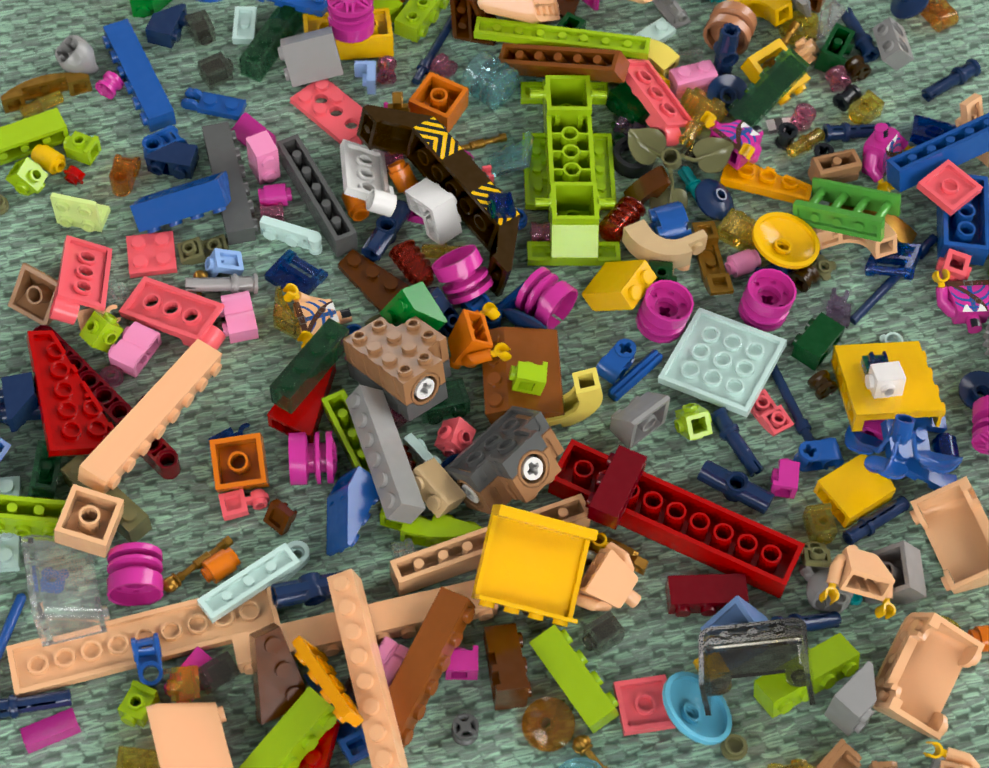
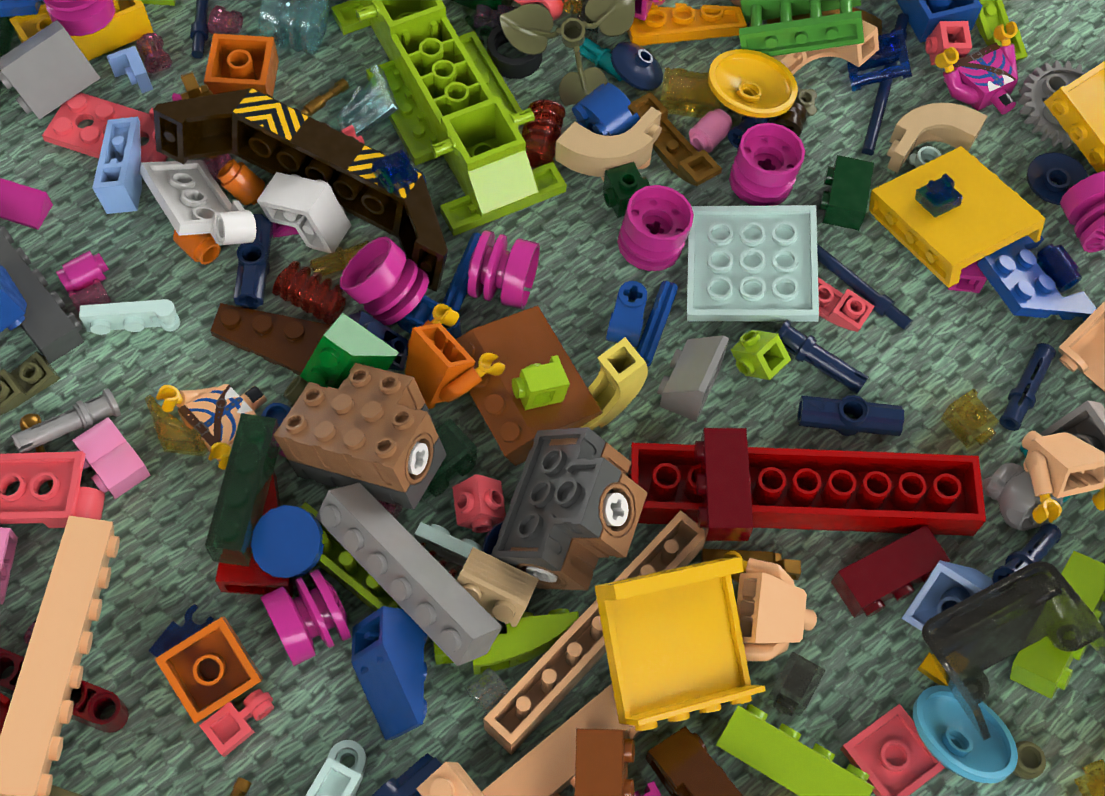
camera: 25 degrees left, 5 degrees up
light blue bracket [205,248,244,277] -> none
bright pink brick [246,130,281,185] -> none
reddish brown tile [263,499,298,536] -> none
clear blue plate [264,249,328,295] -> none
dark grey brick [277,134,358,257] -> none
dark blue dish [502,308,547,329] -> none
clear pink wheel [530,221,550,241] -> none
yellow brick [581,260,657,311] -> none
reddish brown slope [623,165,671,211] -> none
dark pink brick [769,458,800,499] -> none
blue piece [793,438,844,472] -> none
olive slope [800,542,832,567] -> none
dark brown wheel [807,370,838,400] -> none
yellow brick [813,454,896,529] -> none
clear purple plate [825,288,851,329] -> none
blue plant [844,414,963,480] -> none
white brick [865,361,907,399] -> none
none -> light blue slope [92,116,142,214]
none -> blue tile [251,505,324,579]
none -> tan arch [887,103,988,173]

